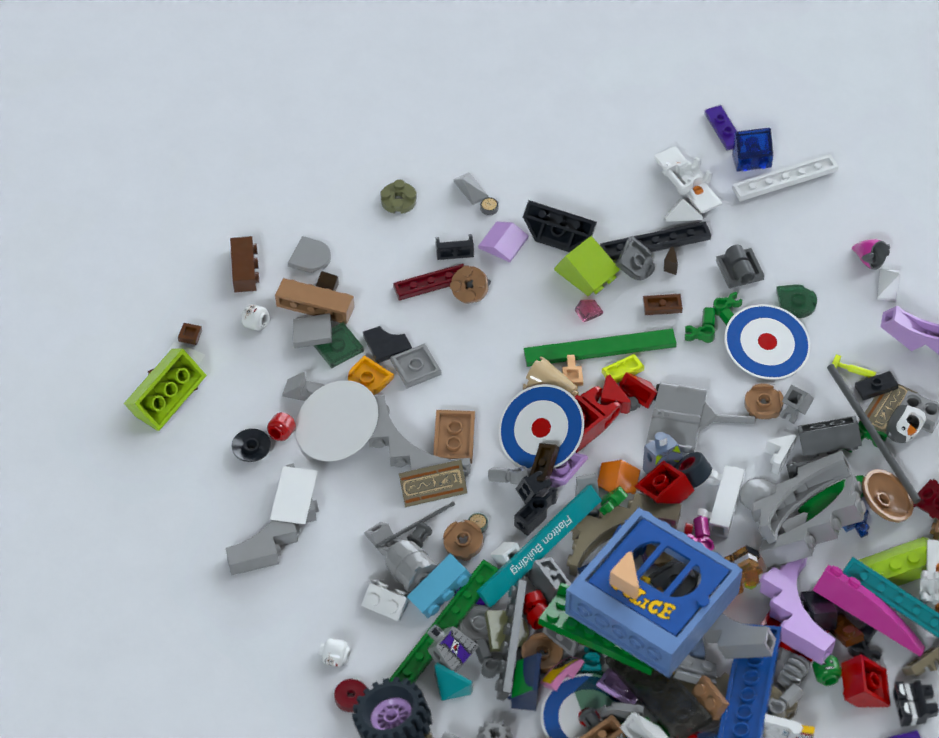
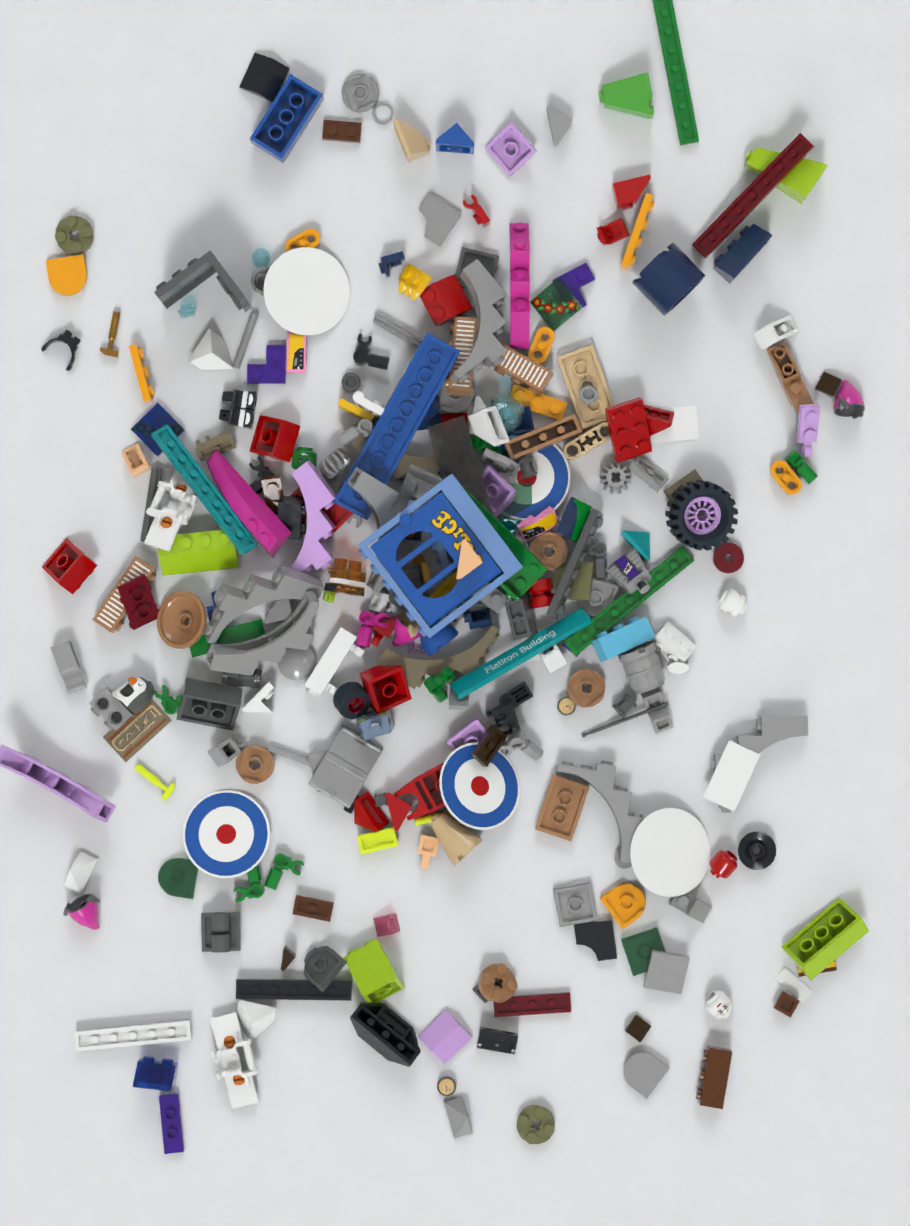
camera: 160 degrees left, 35 degrees up
medium nougat brick [275,278,354,324] -> none
dark tan sticker [399,459,467,507] -> none
green tile [524,328,677,367] -> none
orange slope [597,460,640,494] -> none
medium nougat plate [691,676,729,720] -> none
dark grey piece [827,364,921,504] -> none
black plate [855,371,899,401] -> none

